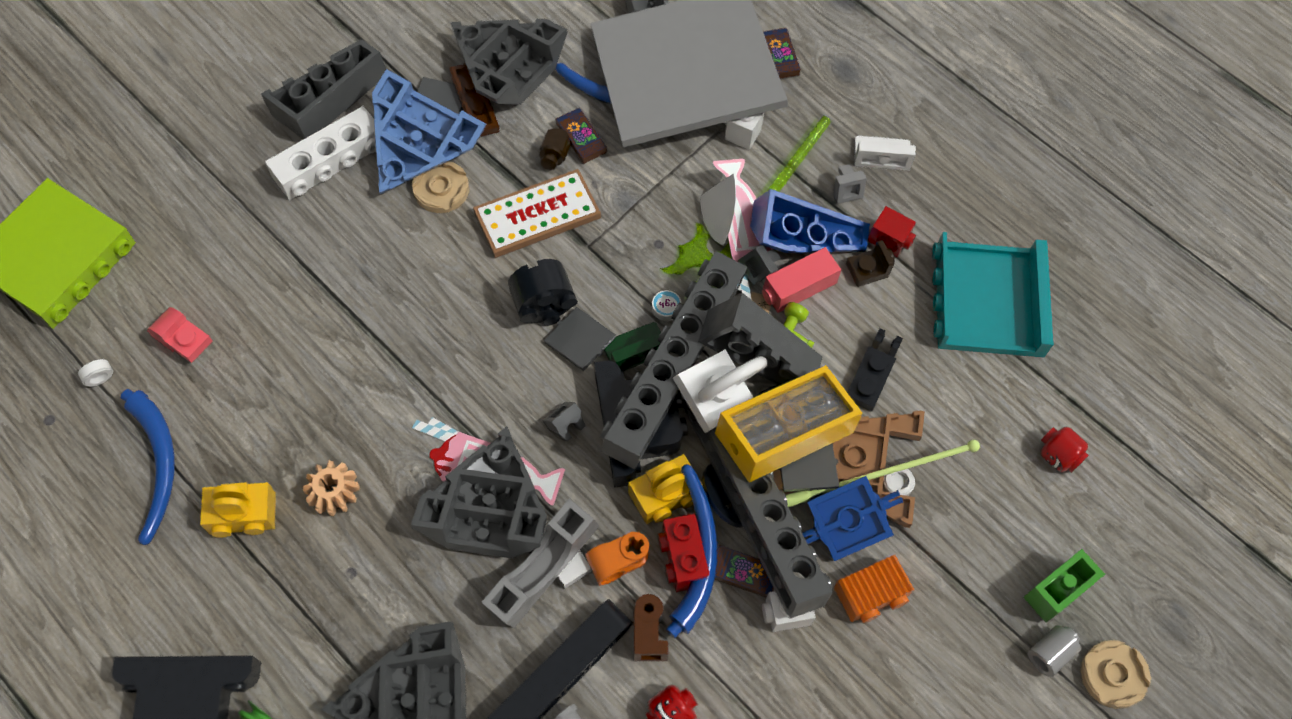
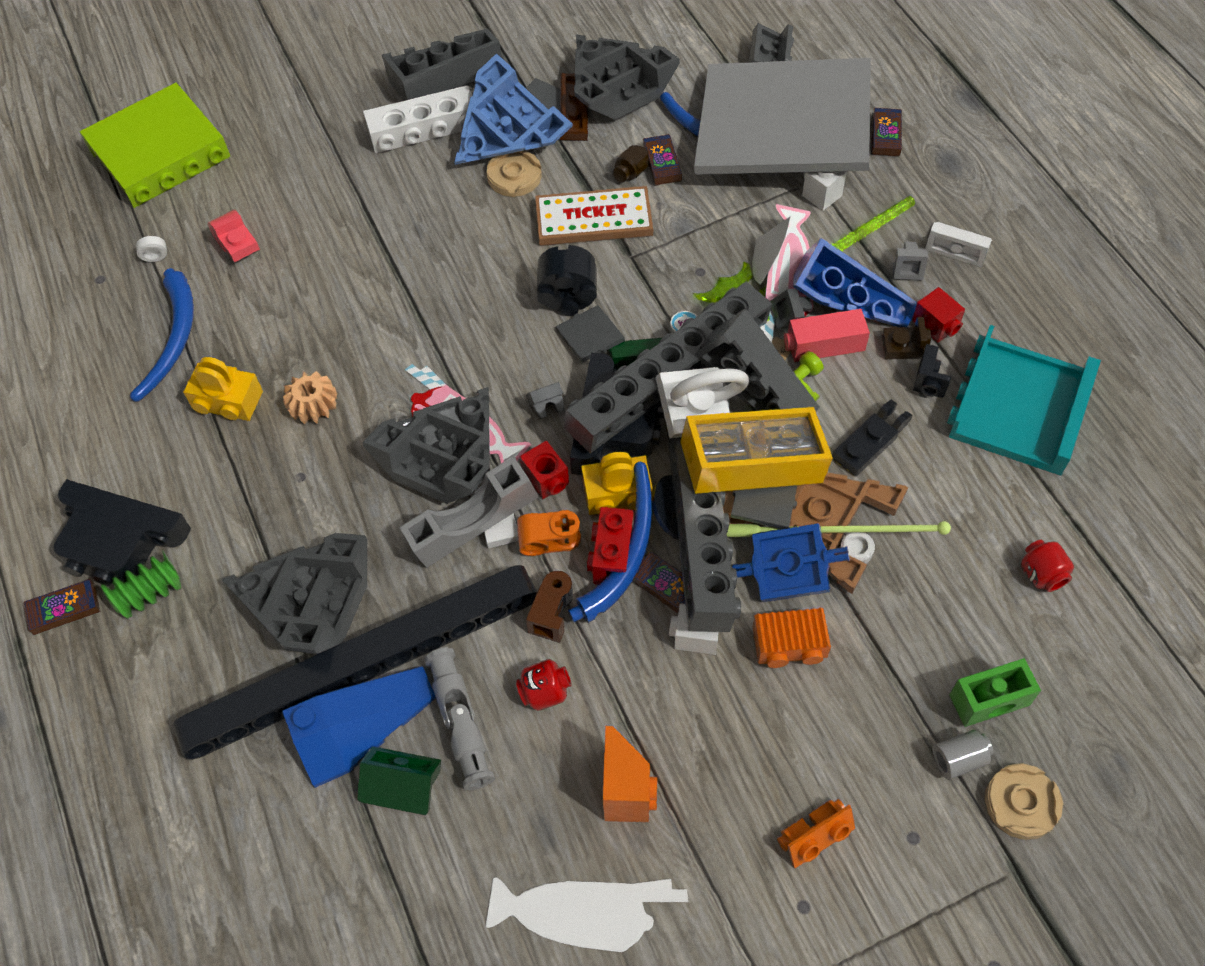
camera: 25 degrees right, 5 degrees down
none -> red brick [519,440,569,500]
none -> black bracket [913,344,951,398]

